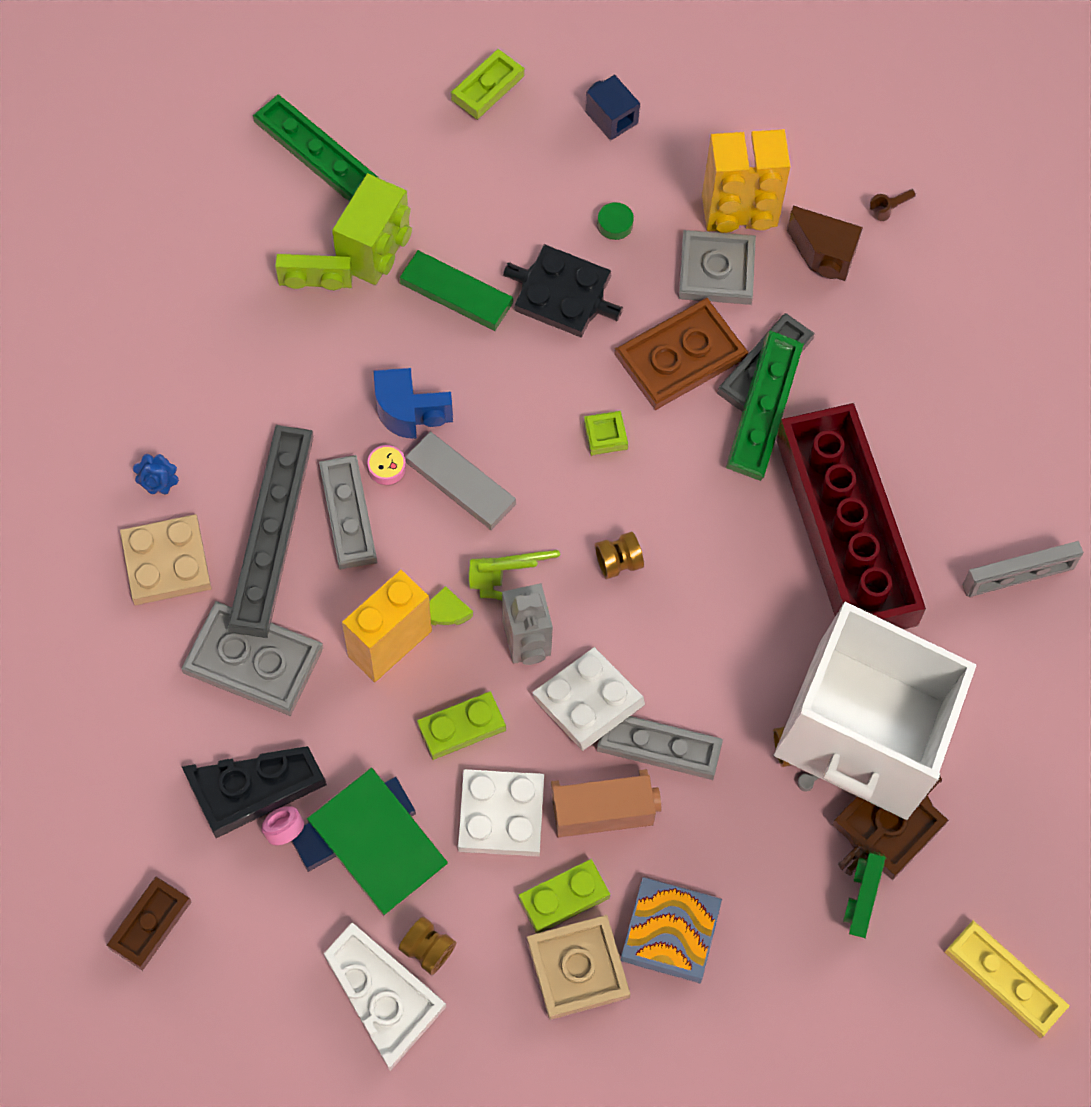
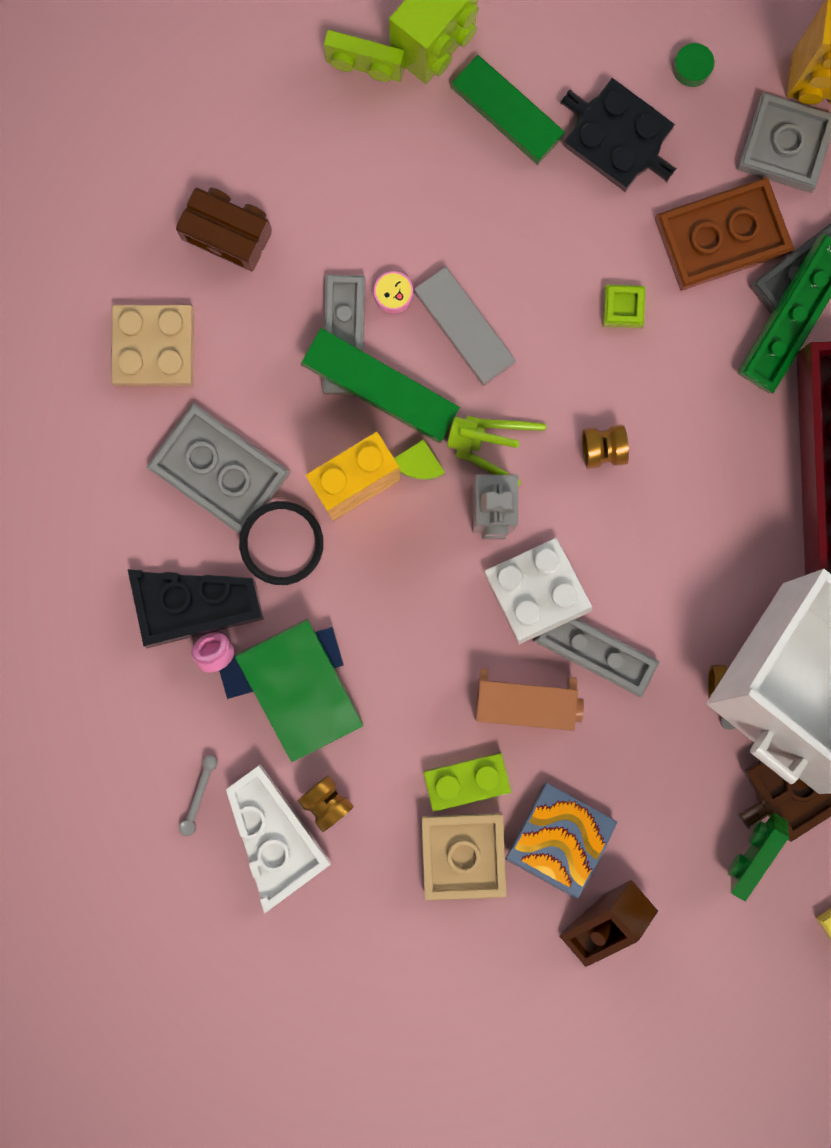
camera: 15 degrees right, 20 degrees up
reddish brown plate [106,877,191,971] -> none
blue plant [133,454,179,495] -> none
dark grey tile [228,425,314,638] -> none
blue brick [373,368,453,439] -> none
lime plate [417,691,506,760] -> none
white plate [458,769,544,856] -> none
none -> reddish brown brick [176,187,272,272]
none -> light grey hinge [179,755,218,836]
none -> black tyre [239,501,323,585]
none -> green tile [301,328,460,443]
none -> reddish brown slope [559,880,658,967]

